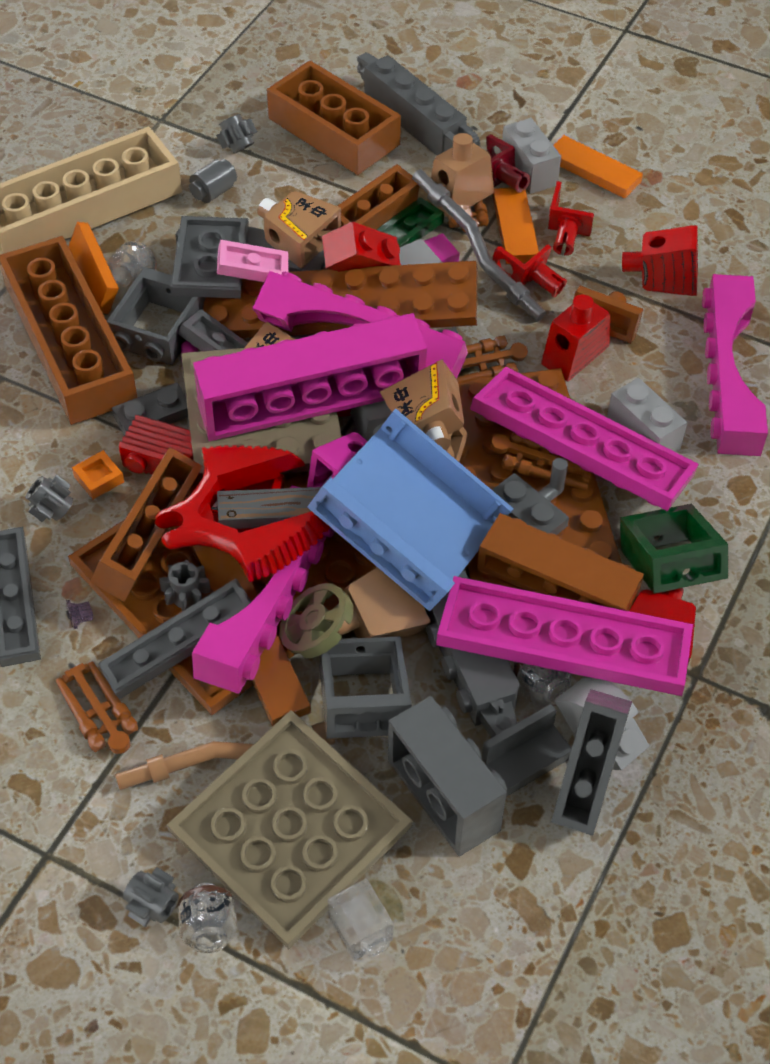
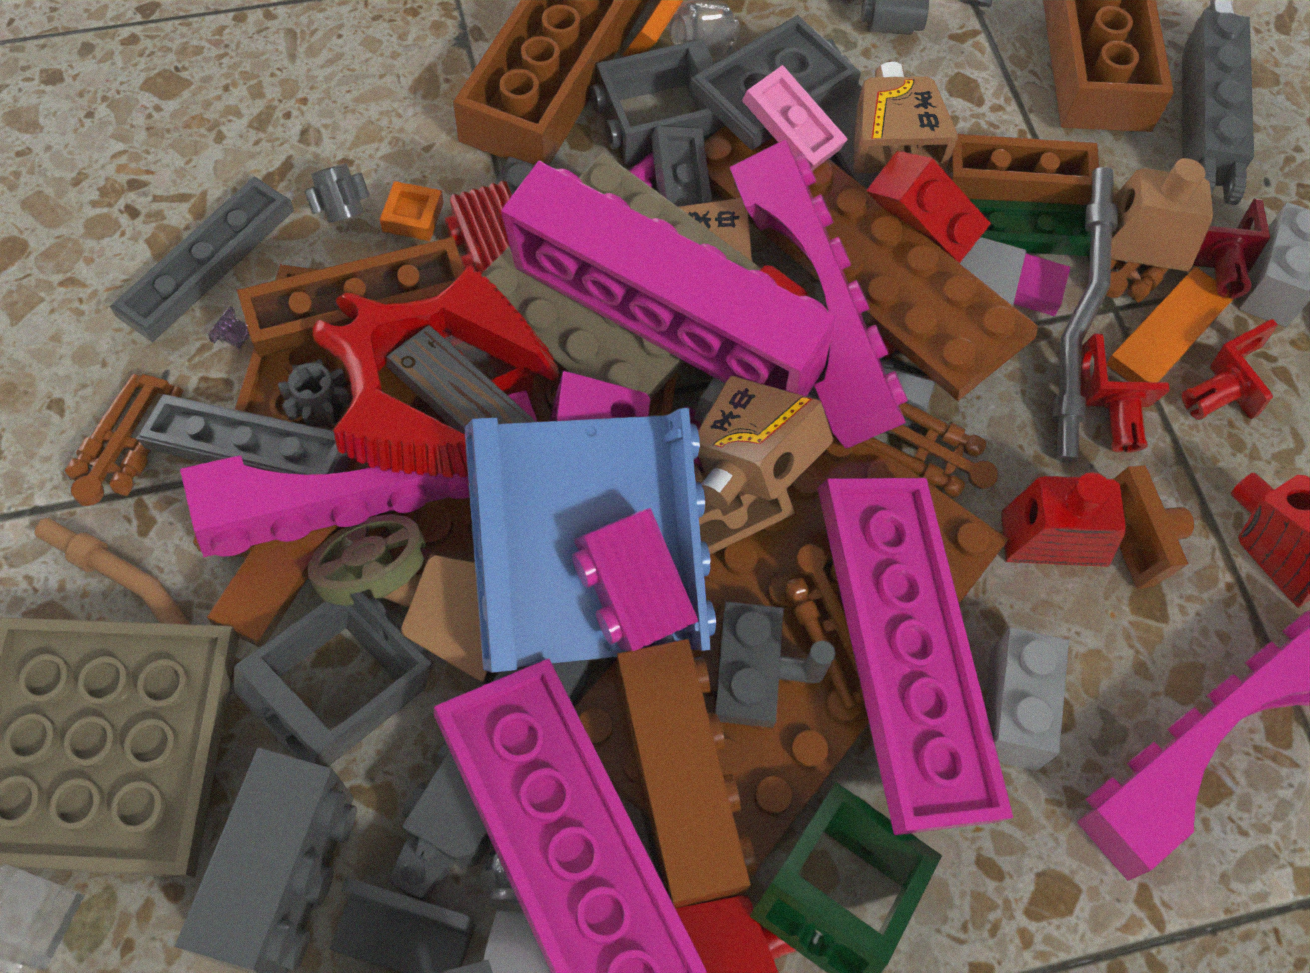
camera: 45 degrees right, 10 degrees up
none -> dark pink brick [572,508,698,651]

